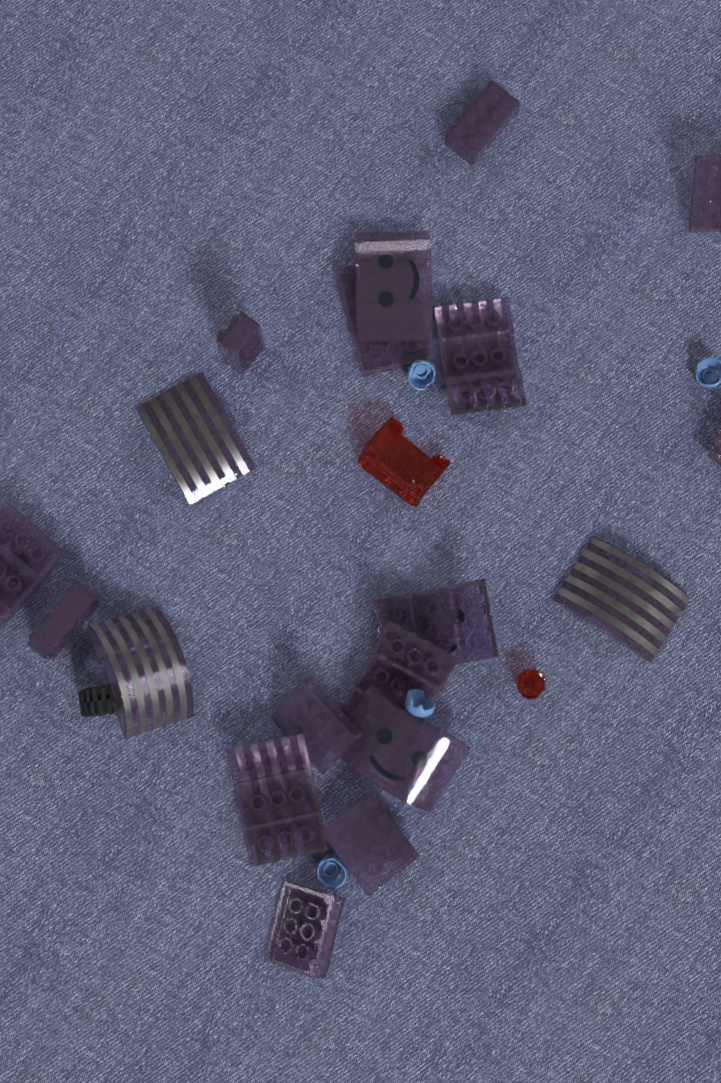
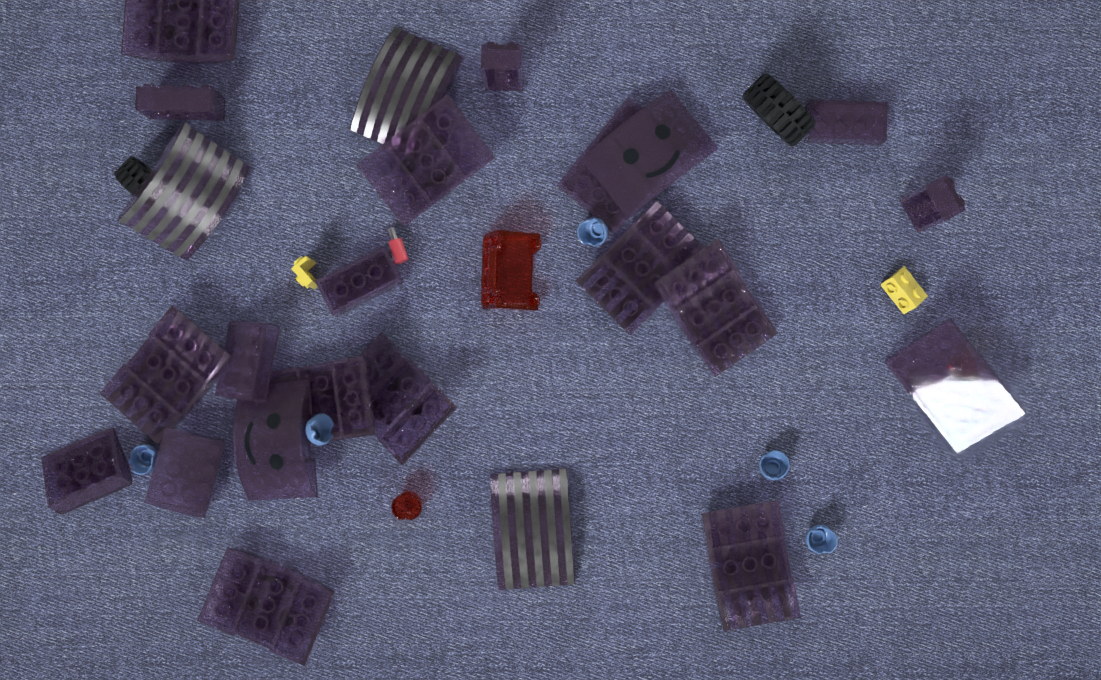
camera: 55 degrees right, 5 degrees up
none -> clear purple slope [197,547,335,666]
none -> light yellow bracket [291,256,321,290]
none -> clear purple brick [315,246,404,317]
none -> clear purple slope [356,94,495,227]
none -> coral piece [388,227,409,264]
none -> clear purple slope [654,238,778,377]
none -> black tyre [742,73,816,147]
none -> light yellow bracket [881,266,928,314]
none -> clear purple brick [899,174,966,233]

